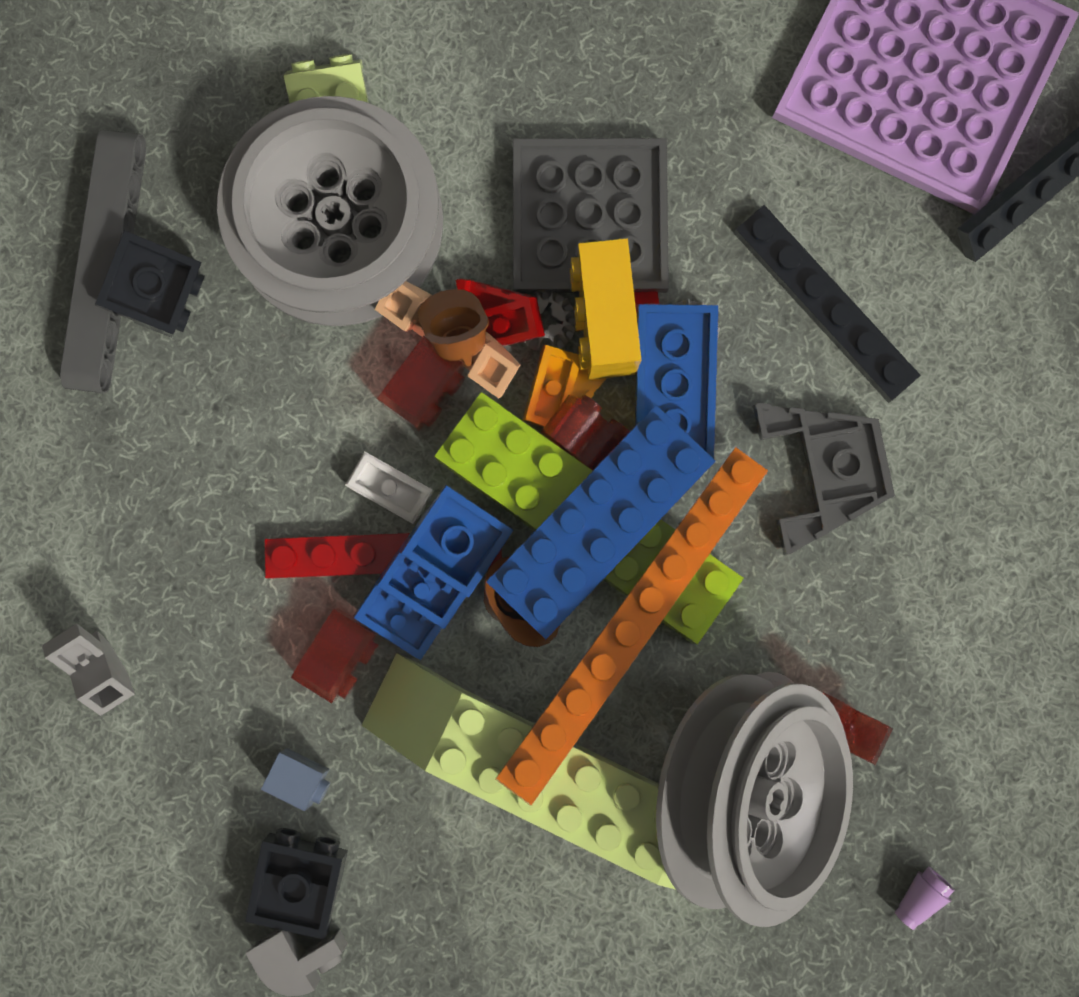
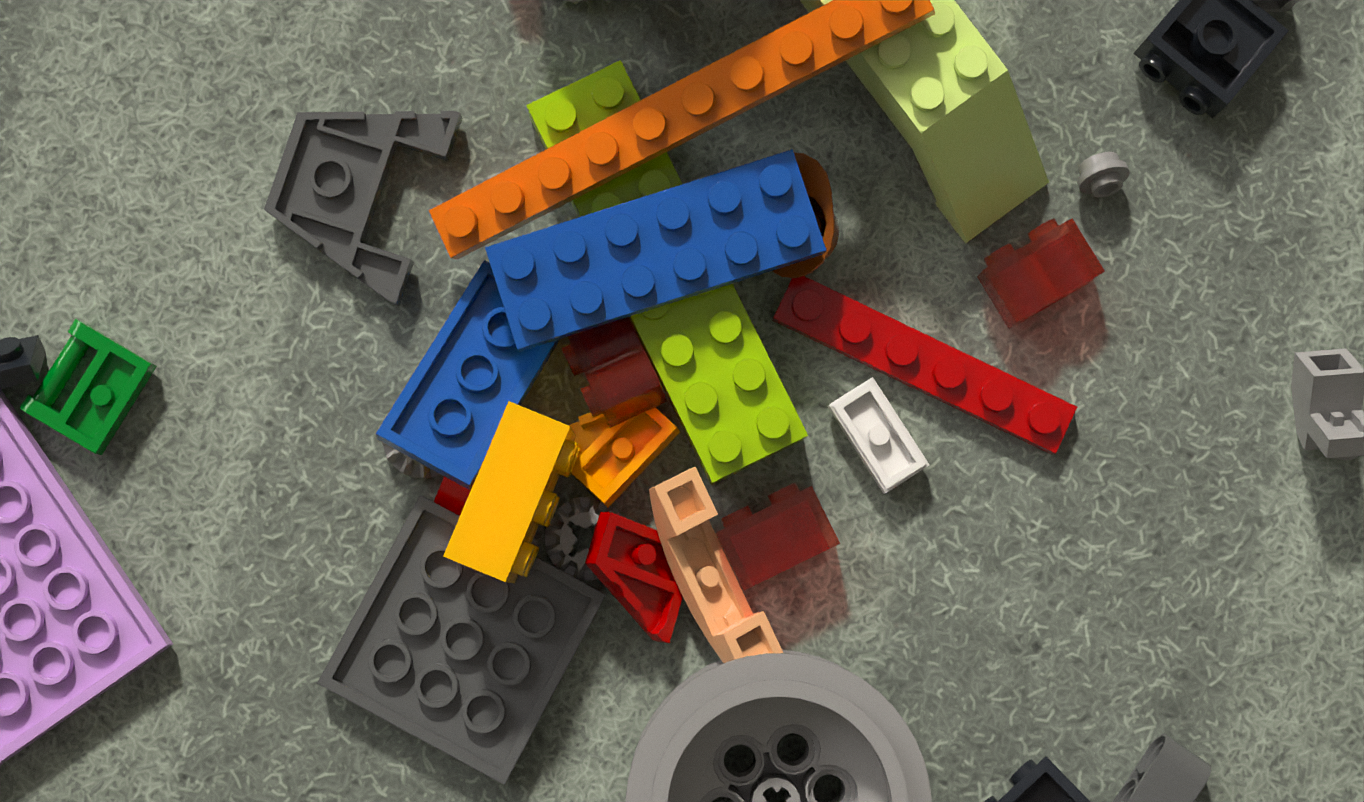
camera: 155 degrees left, 0 degrees up
sand blue brick [261,748,330,811] -> none
blue slope [353,485,513,661] -> none
dark orange piece [418,289,489,367] -> none
black plate [734,205,921,403] -> none
none -> green plate [20,318,157,455]
none -> light grey plate [1077,152,1130,198]

